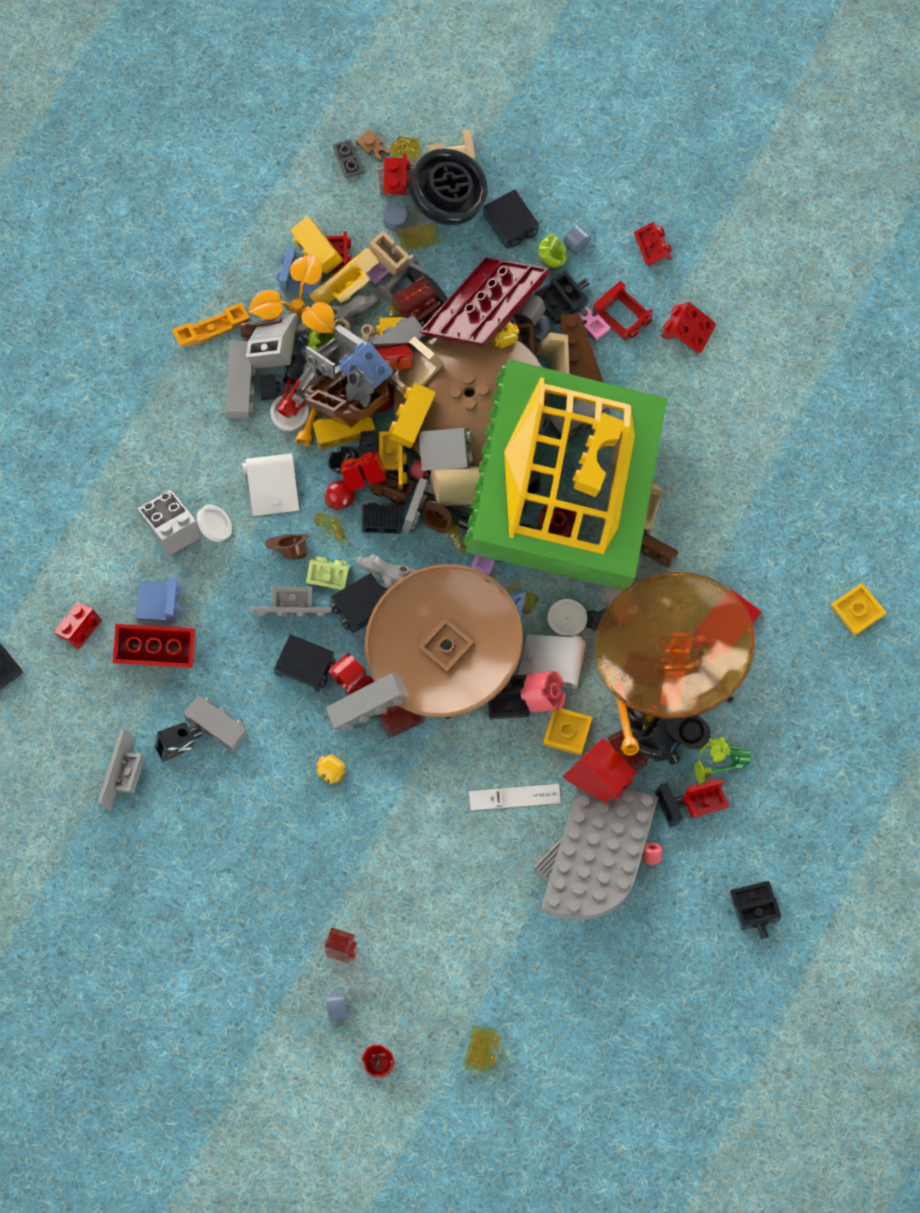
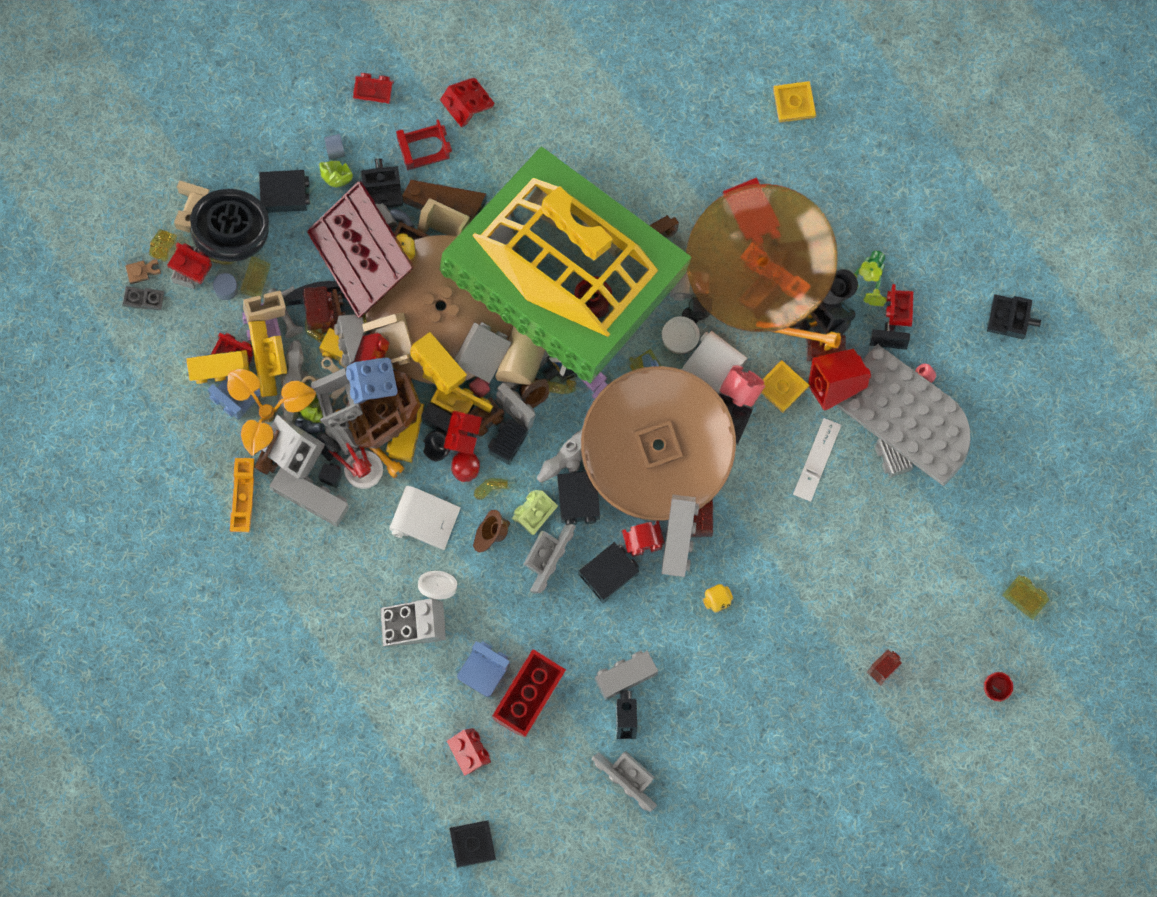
camera: 65 degrees left, 5 degrees up
sand blue piece [325,993,347,1021] -> none
dark grey plate [346,369,374,408] -> none
bright pink plate [578,307,611,341] -> none

